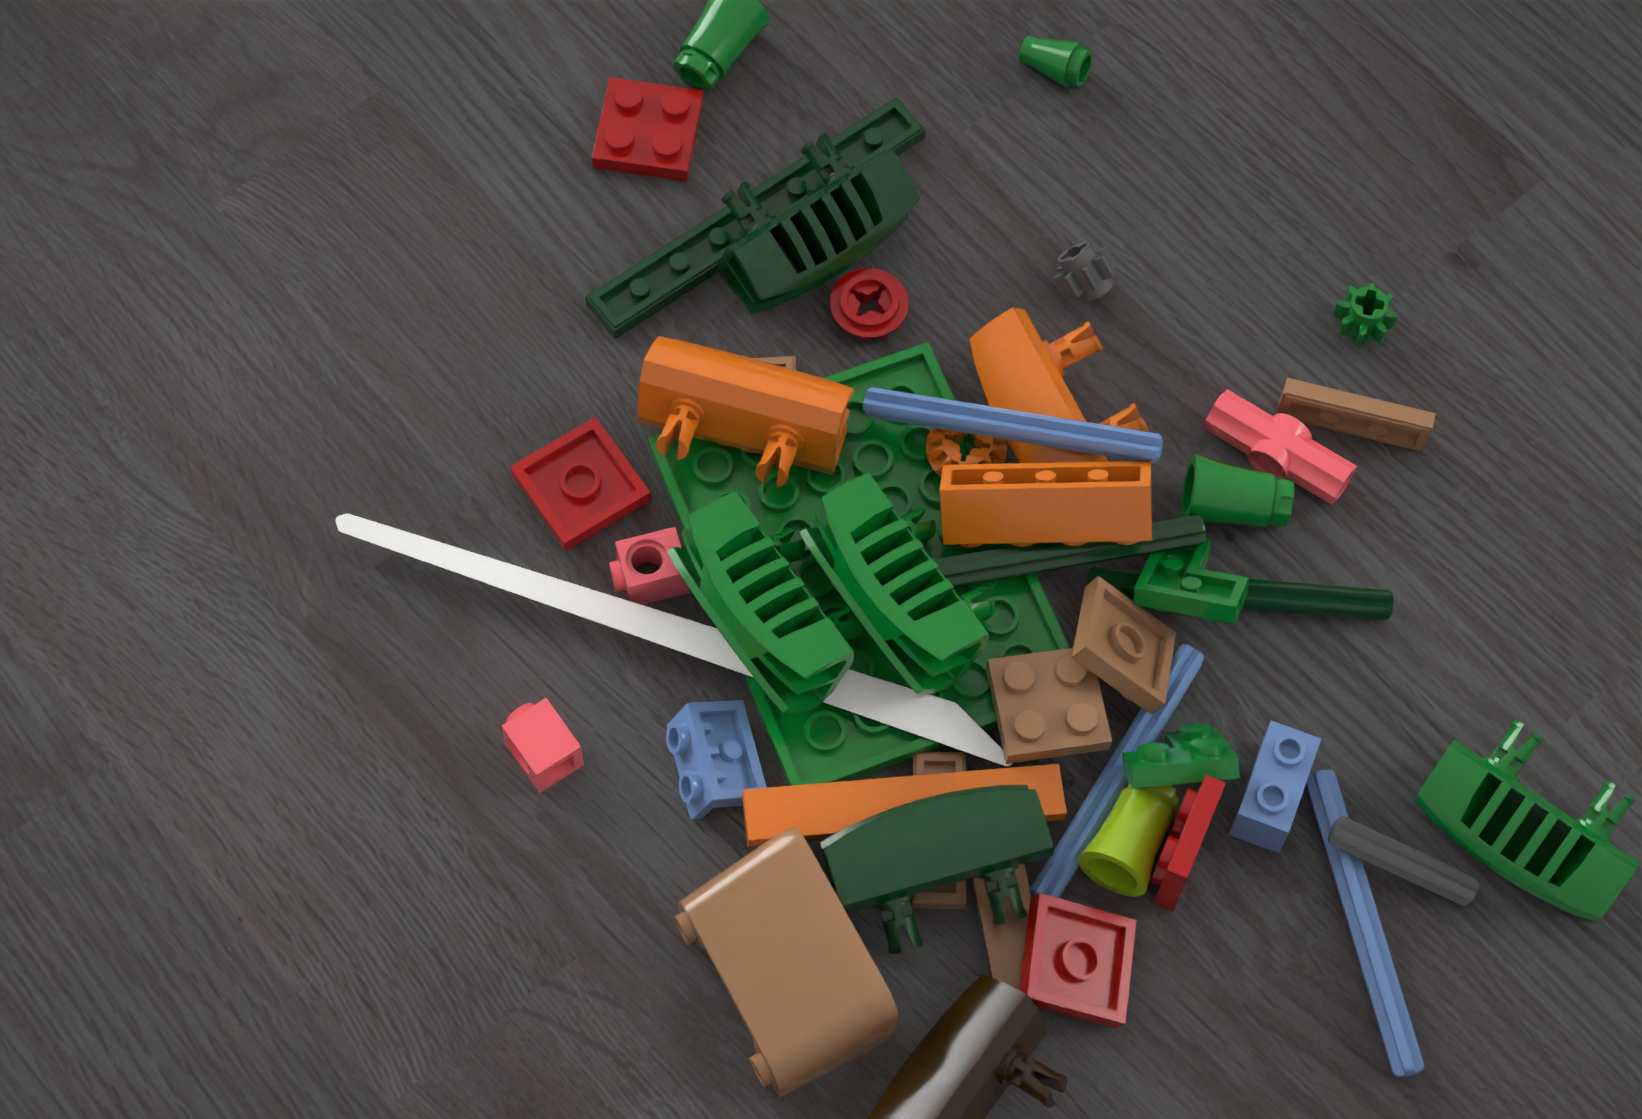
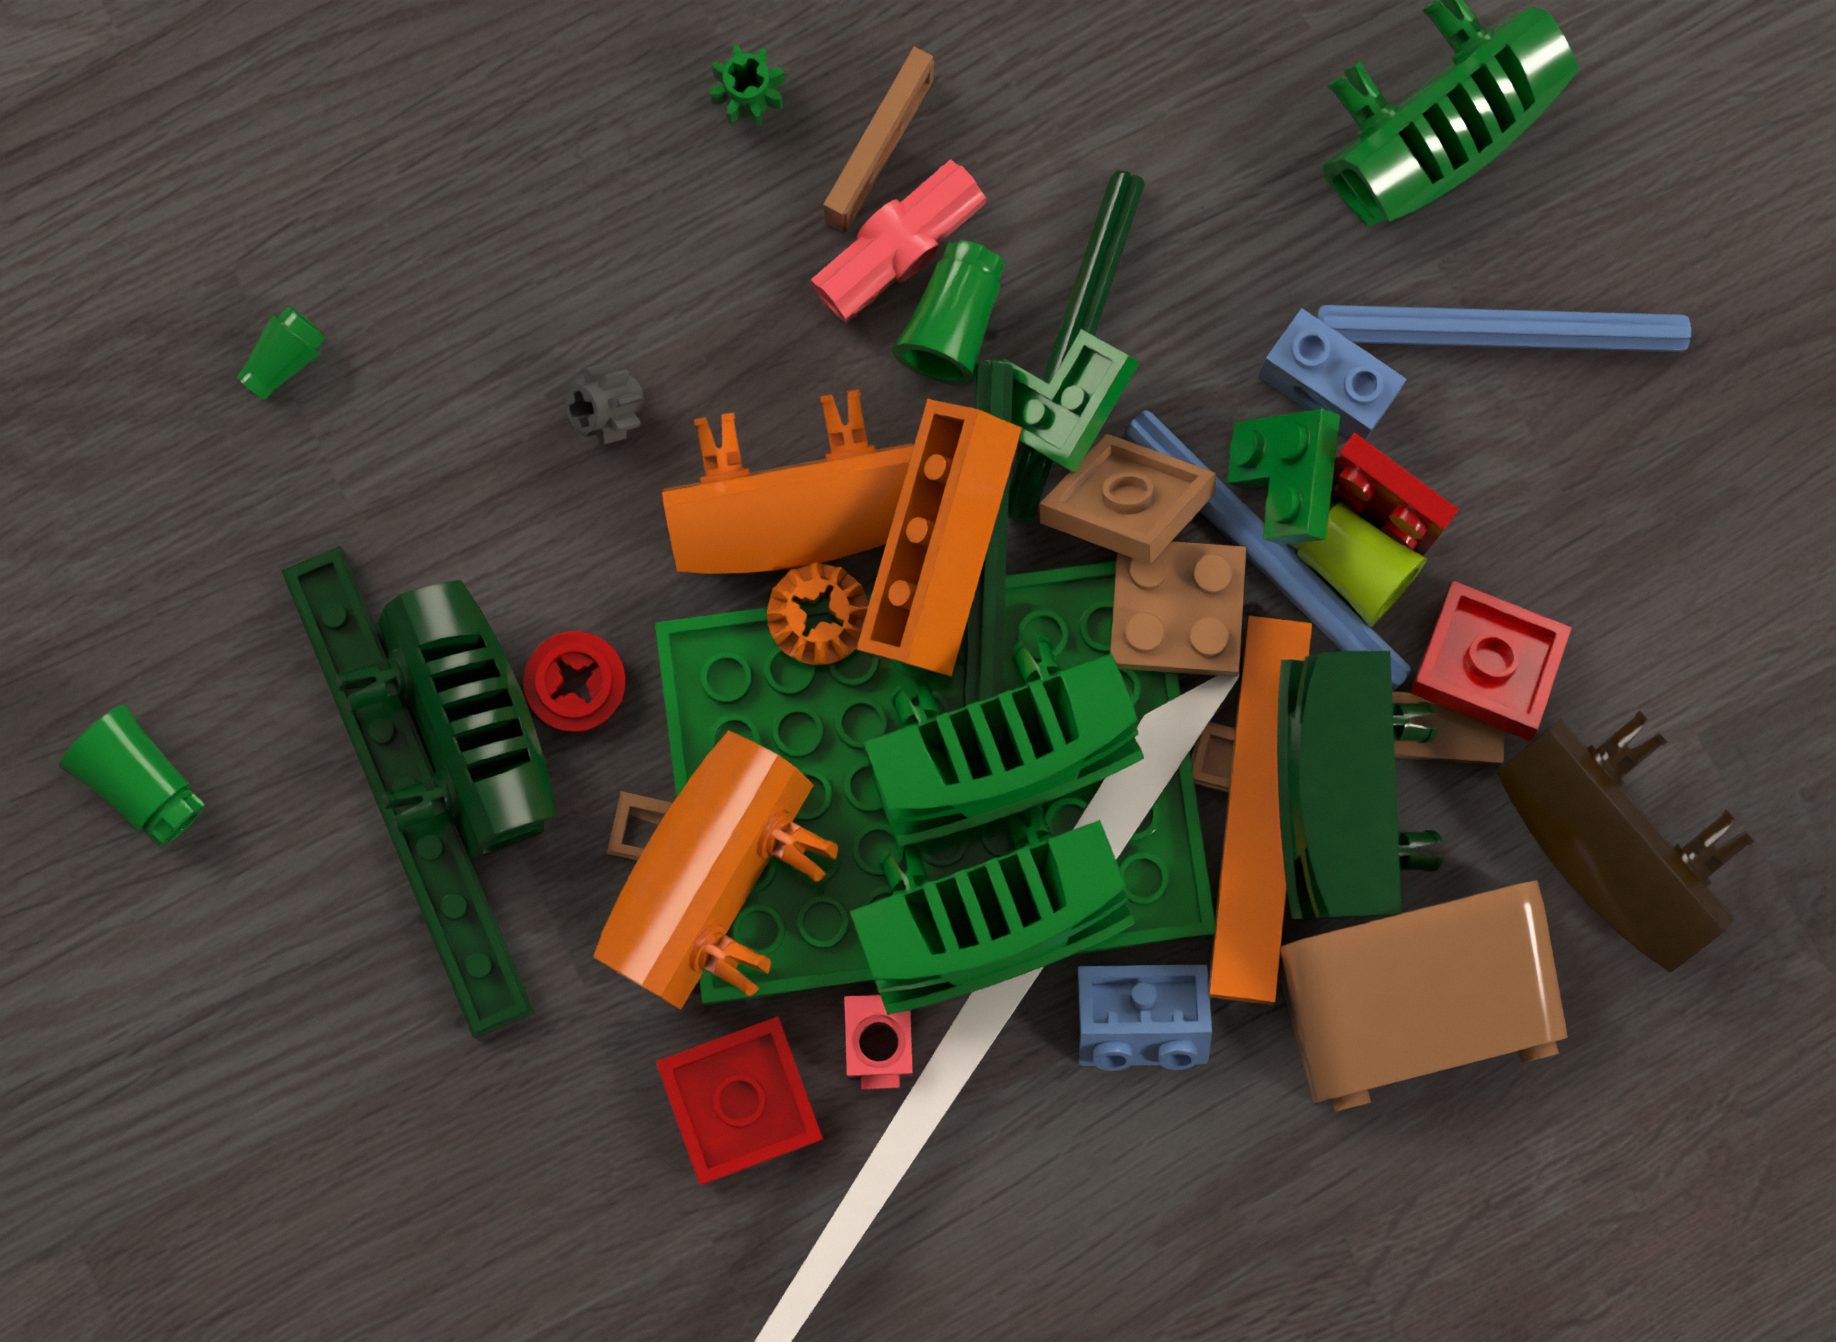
camera: 75 degrees left, 15 degrees up
coral brick [502,698,584,793] -> none
red plate [592,77,704,181] -> none
medium blue axle [863,387,1163,464] -> none
dark grey axle [1328,816,1479,906] -> none

